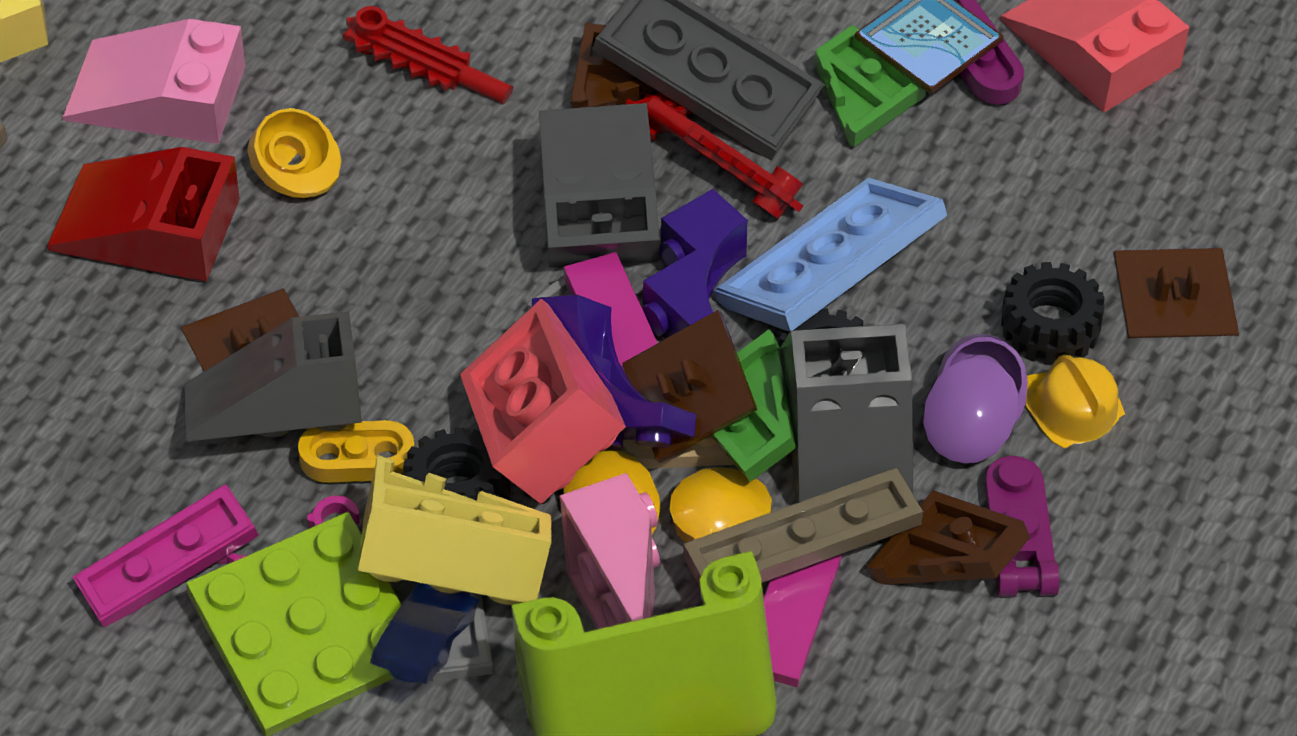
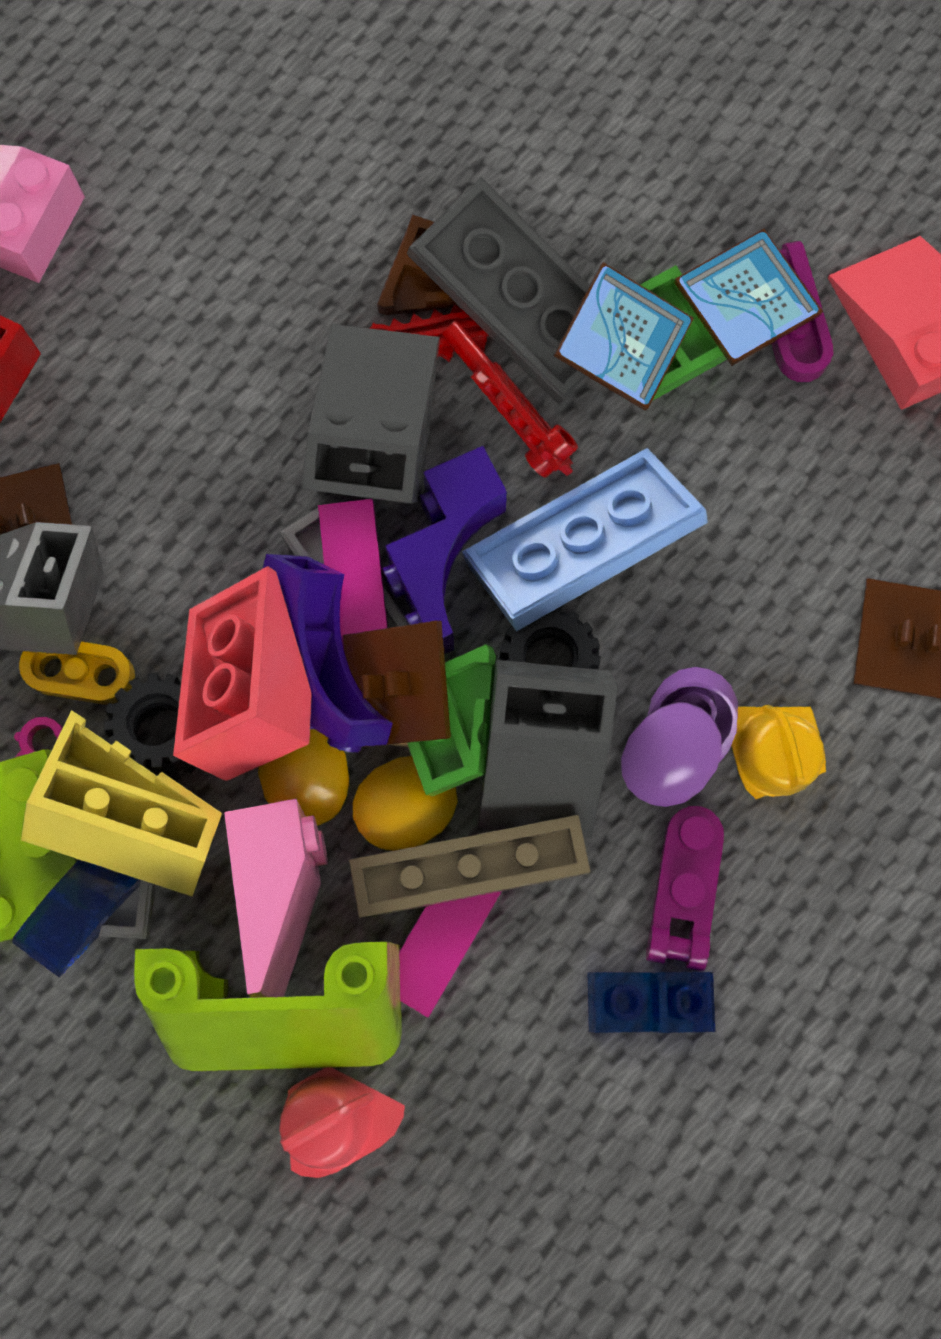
camera: 15 degrees right, 25 degrees up
yellow hat [247,108,342,198] -> none
red piece [343,6,513,105] -> none
reddish brown wing [866,490,1030,585] -> none
black tyre [1001,262,1105,365] -> none
none -> piece [553,262,694,411]
none -> clear blue slope [587,972,716,1033]

